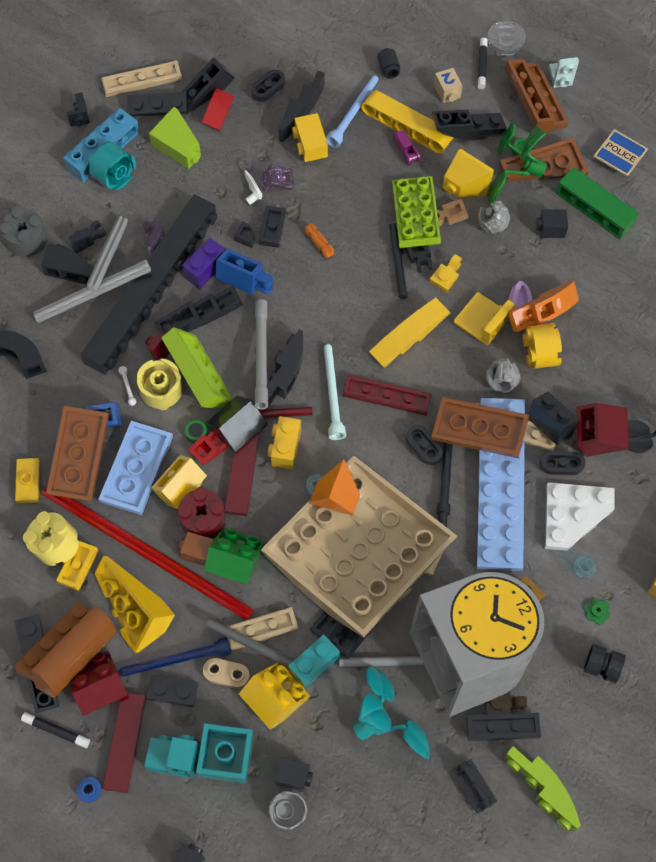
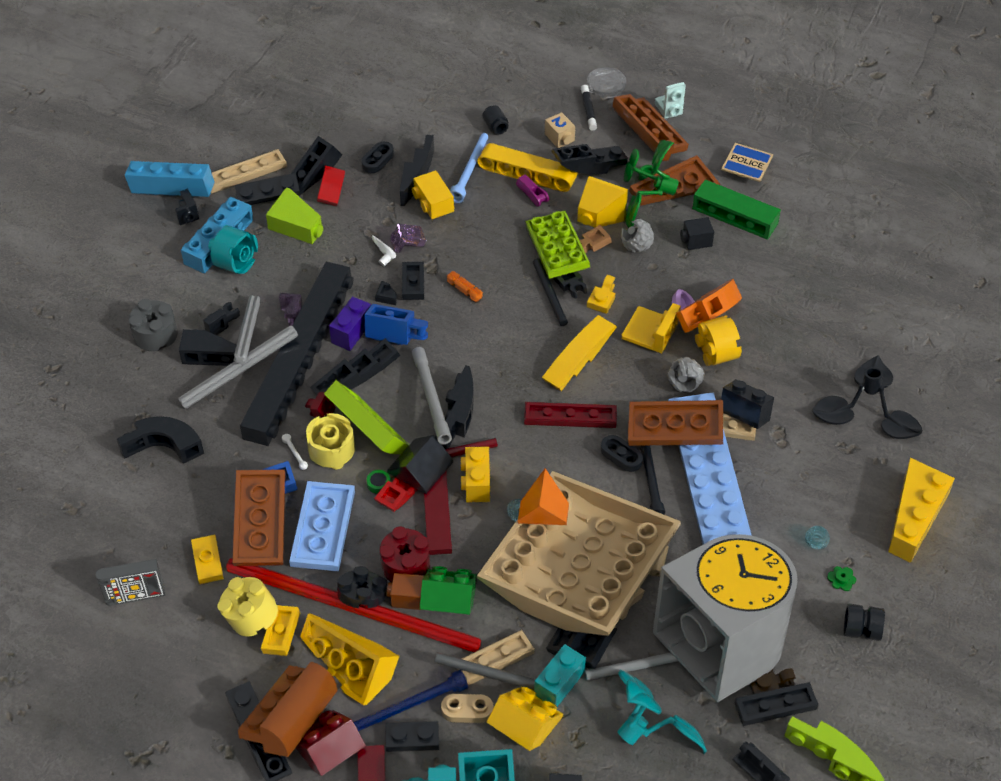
camera: 10 degrees left, 15 degrees down
yellow brick [151,455,207,509] -> none
light aqua piece [324,344,346,440] -> none
black plate [540,451,585,475] -> none
white plate [545,483,614,551] -> none
dark red slope [576,403,629,457] -> none
none -> dark azure brick [125,161,215,197]
none -> black plate [337,566,387,608]

